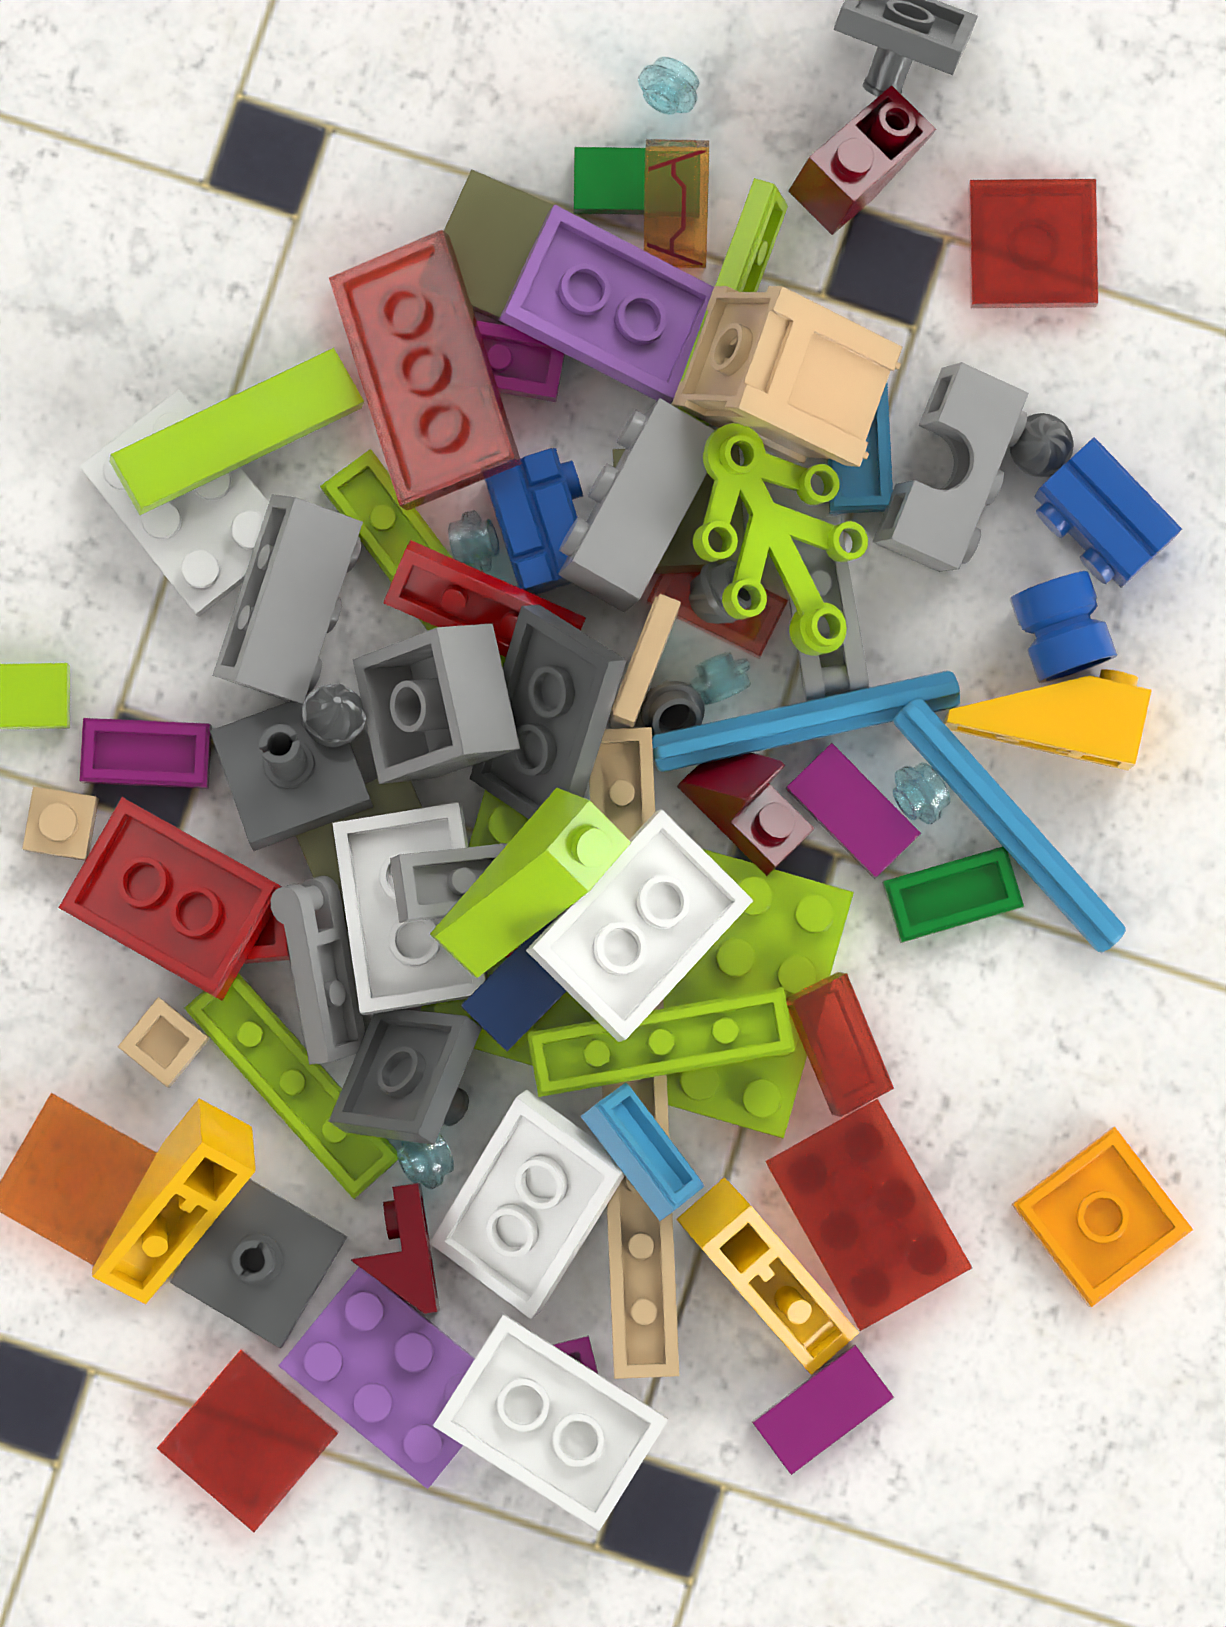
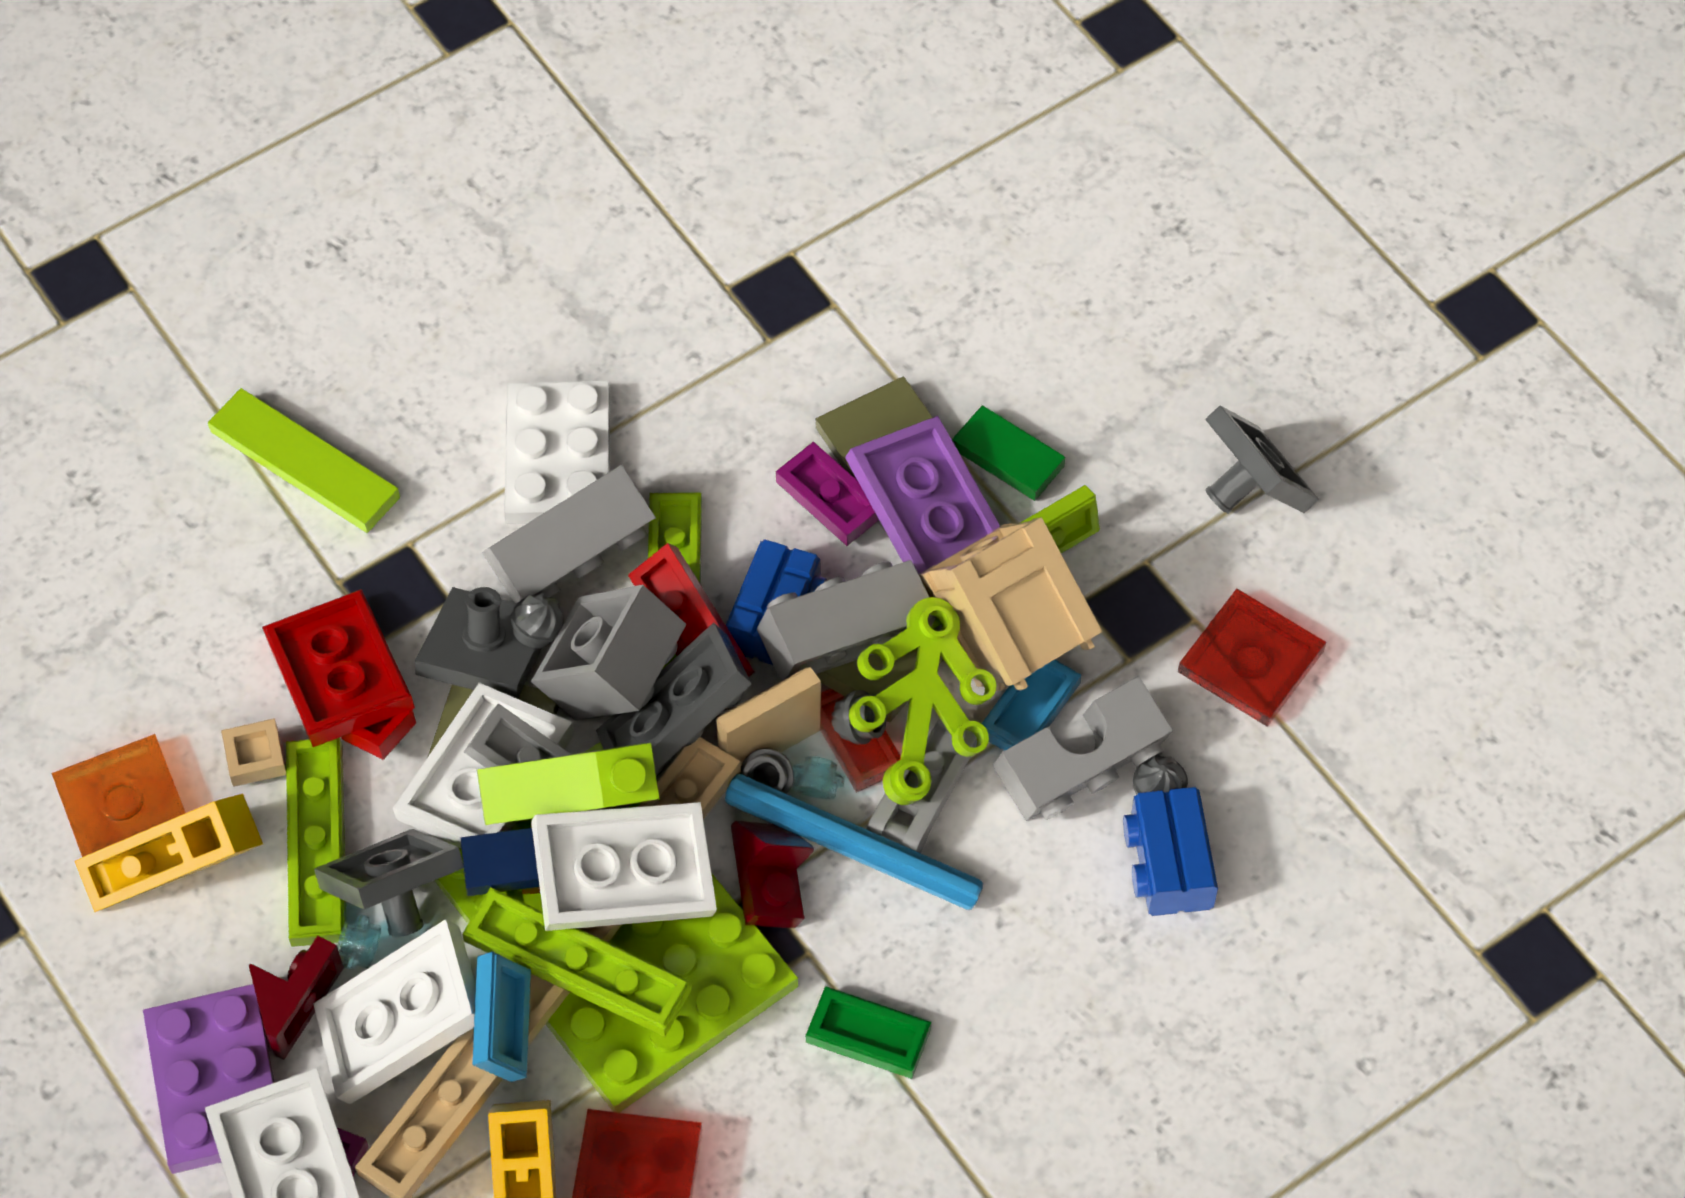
camera: 35 degrees right, 25 degrees down
tan plate [22,786,99,861] -> none
magenta tile [79,718,212,789] -> none
lime tile [109,348,364,515] -> none
clear red tile [157,1348,339,1532] -> none
dark grey tile [170,1179,348,1348] -> none
light grey plate [271,876,365,1065] -> none
clear red tile [329,230,522,511] -> none
clear light blue plate [448,510,500,573] -> none
clear light blue plate [638,57,700,115] -> none
clear orange tile [644,139,709,268] -> none
magenta tile [786,743,921,879] -> none
clear red tile [786,972,894,1117] -> none
dark red slope [788,85,936,235] -> none
dark azure axle [893,698,1126,953] -> none
clear light blue plate [893,762,951,824] -> none
yellow slope [944,669,1152,771] -> none
blue wheel [1010,571,1117,683] -> none

